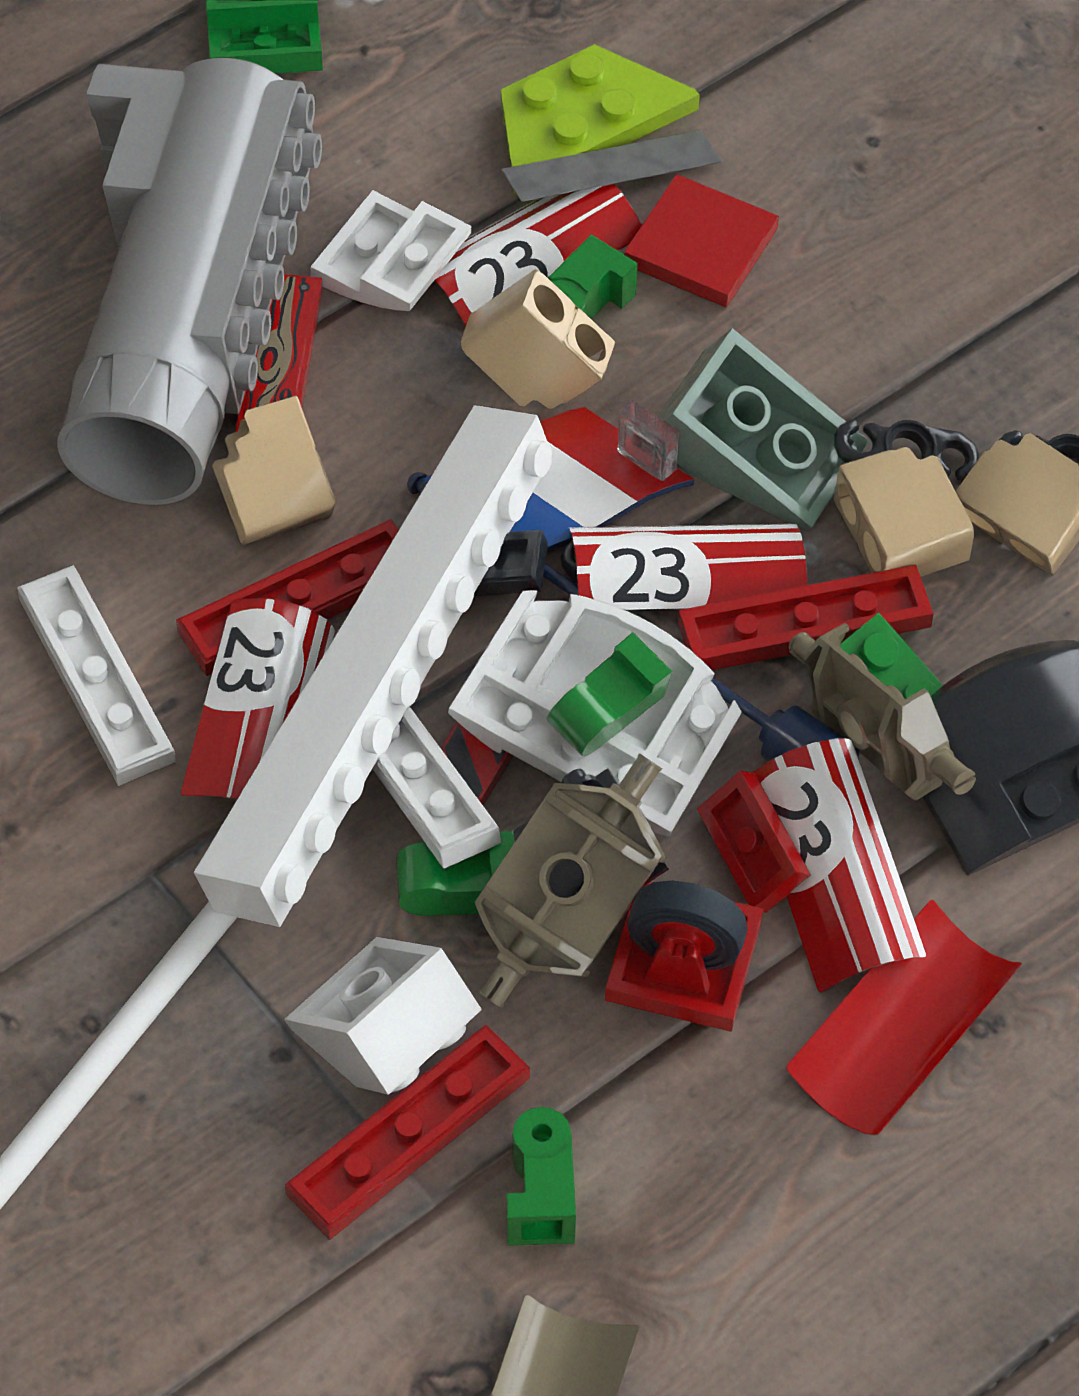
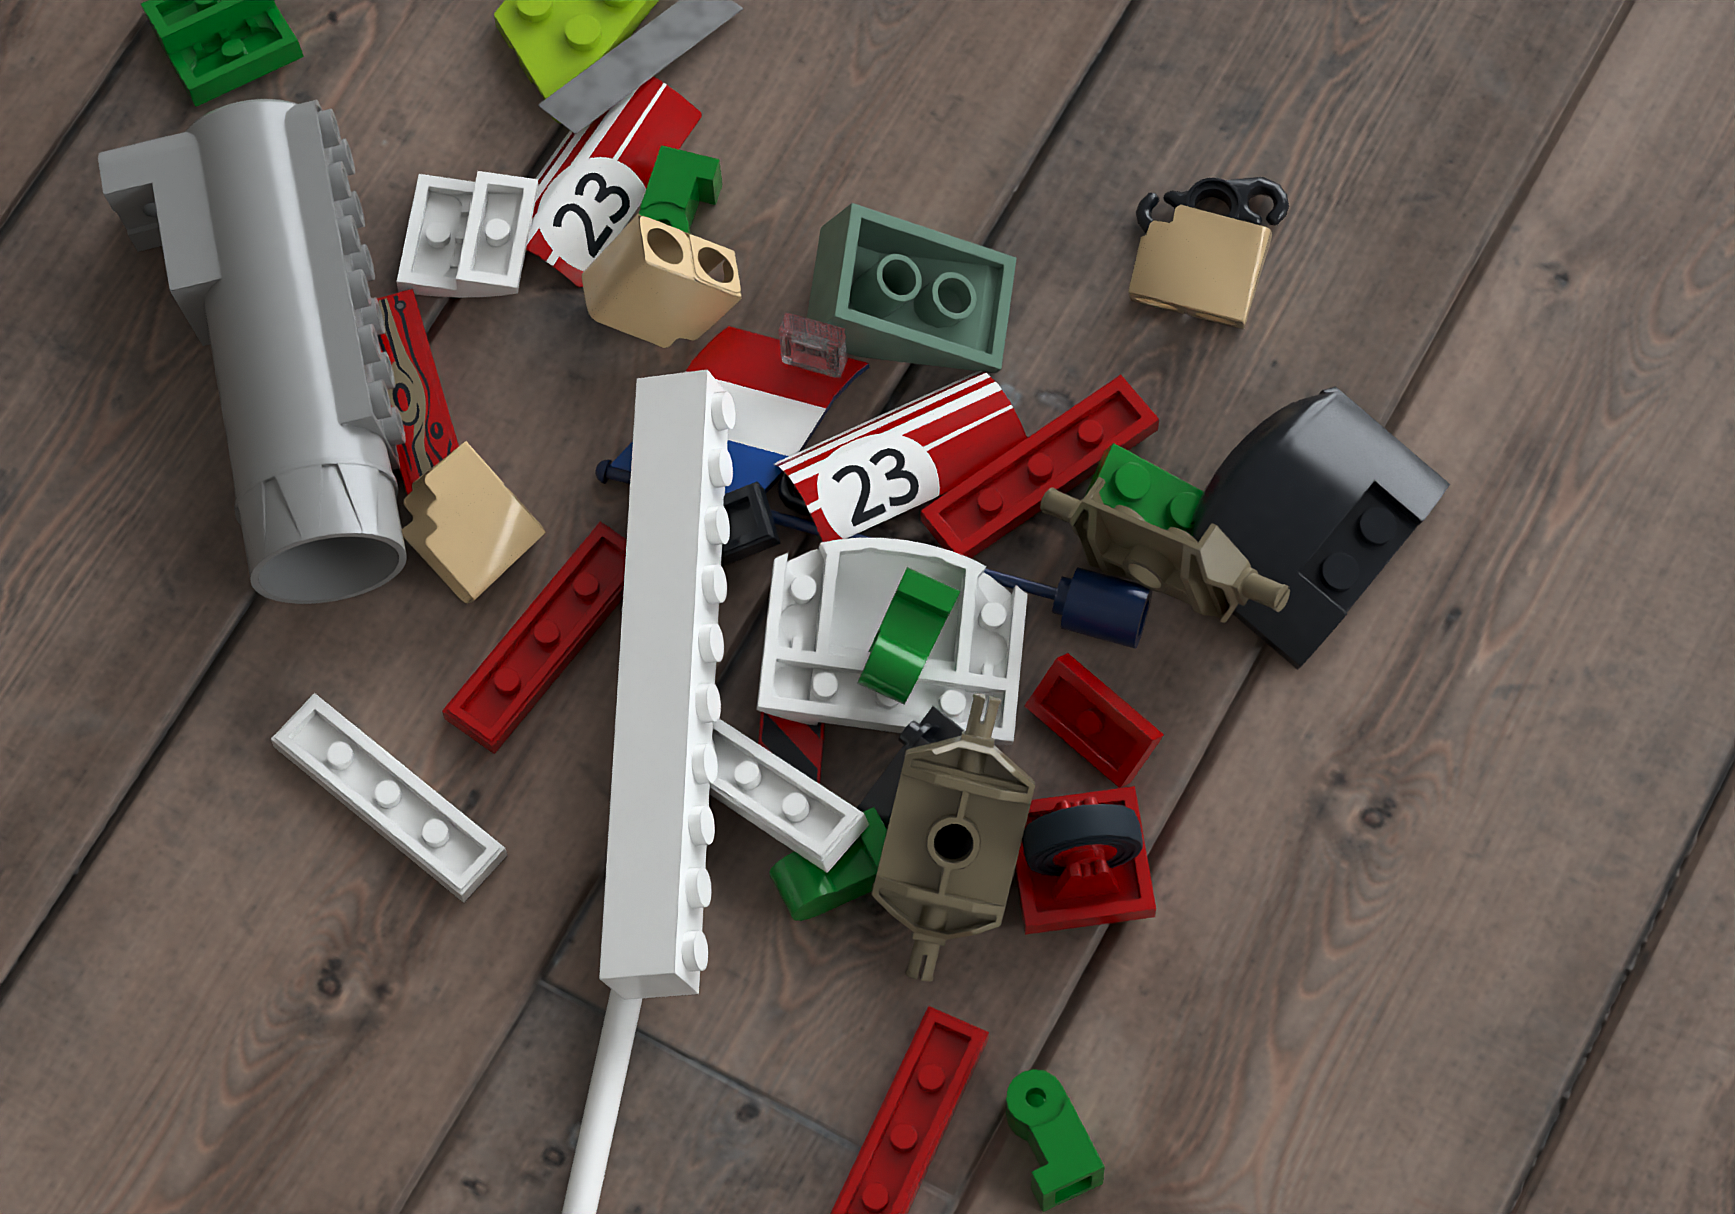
camera: 20 degrees left, 10 degrees up
sticker [181,598,335,800] -> none
white slope [284,937,482,1095] -> none
red tile [624,174,779,308] -> none
sticker [751,738,926,993] -> none
red sticker [786,900,1022,1135] -> none
tan piece [833,447,974,577] -> none
black piece [834,419,979,482] -> none

